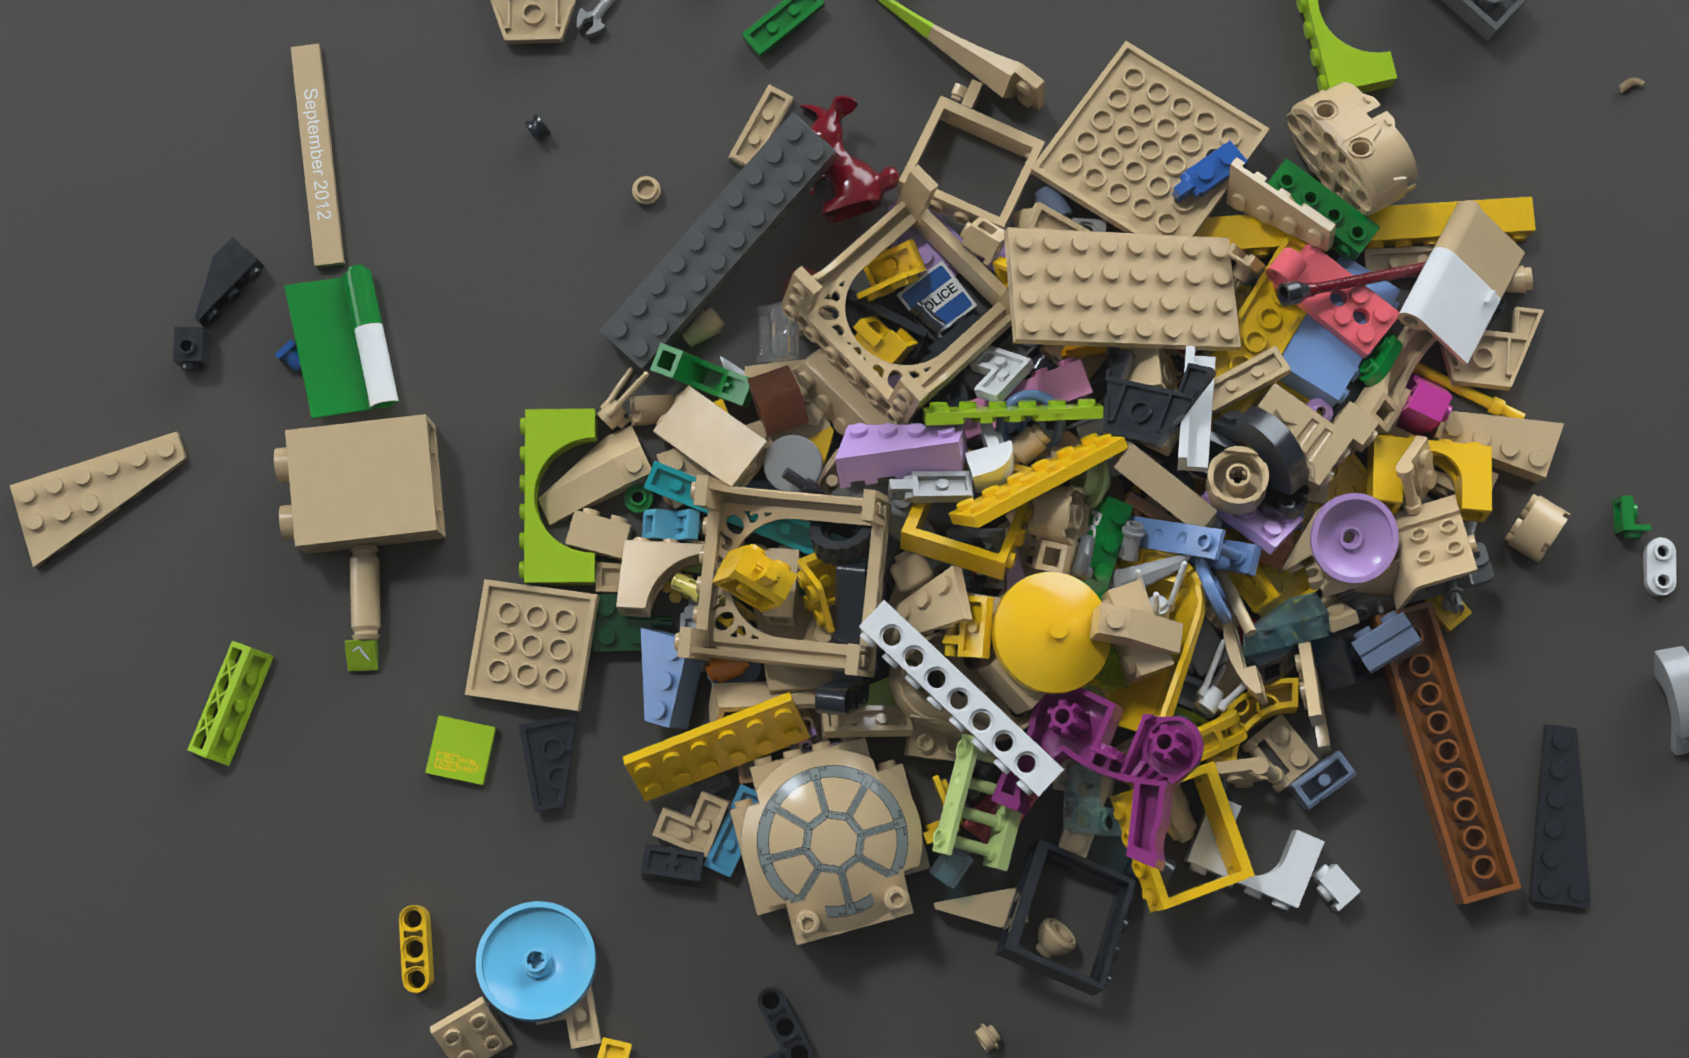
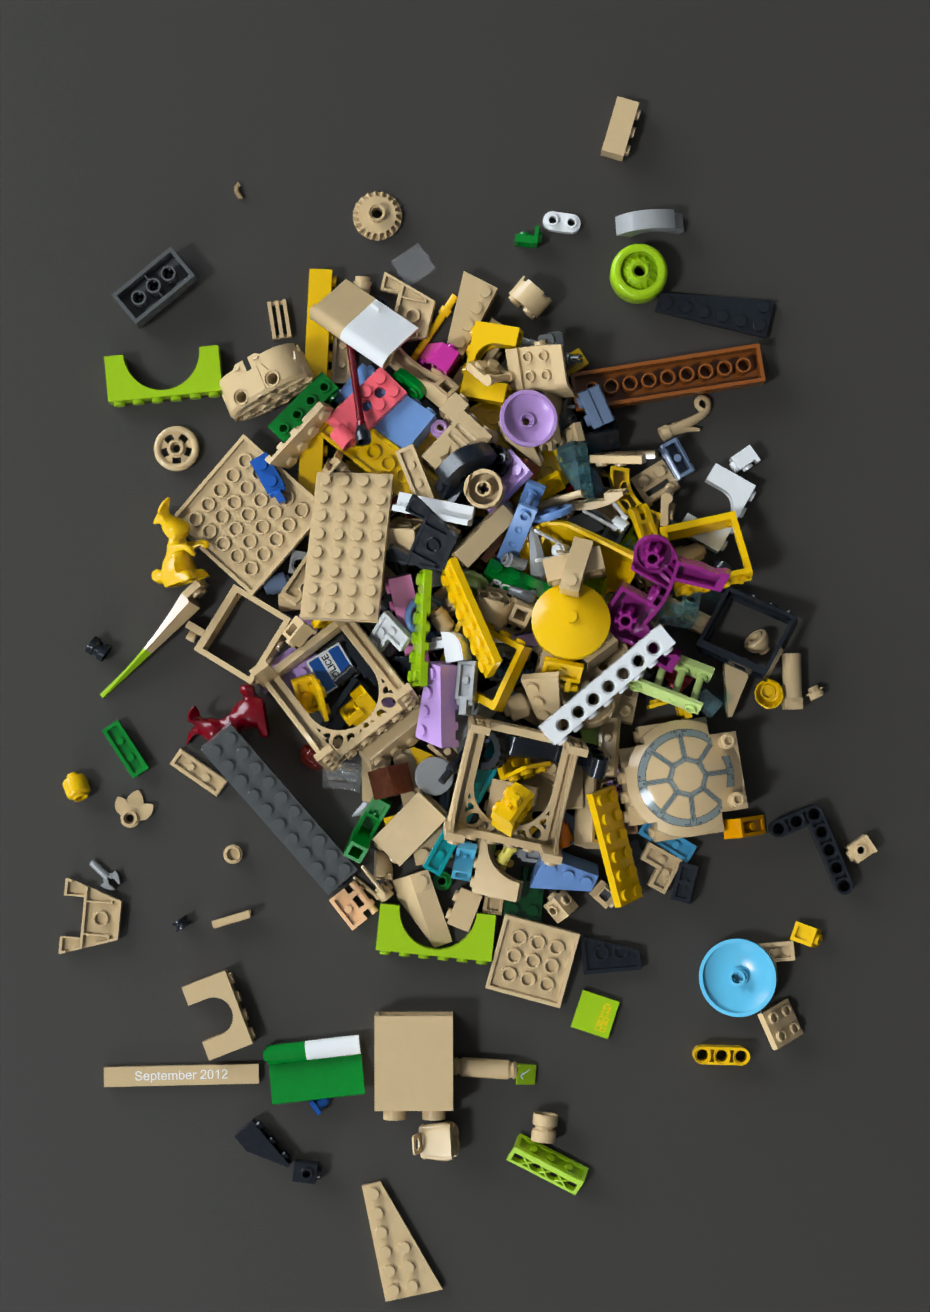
camera: 85 degrees left, 5 degrees up
tan cone [681,307,725,348] -> none
none -> tan plate [115,790,154,828]
none -> yellow animal [152,497,210,588]
none -> tan plate [154,426,199,471]
none -> tan arch [182,969,256,1061]
none -> tan tile [211,909,252,929]
none -> tan tile [267,299,292,340]
none -> light nougat plate [329,880,378,931]
none -> tan gear [353,191,402,241]
none -> clear piece [391,243,436,286]
none -> tan piece [412,1121,460,1161]
none -> tan wheel [531,1111,558,1144]
none -> tan brick [543,890,579,924]
none -> tan window [588,878,614,909]
none -> lime wheel [610,244,668,304]
none -> tan plant [657,395,711,442]
none -> light orange slope [723,815,766,839]
none -> yellow hair [754,679,784,709]
none -> tan piece [782,653,803,710]

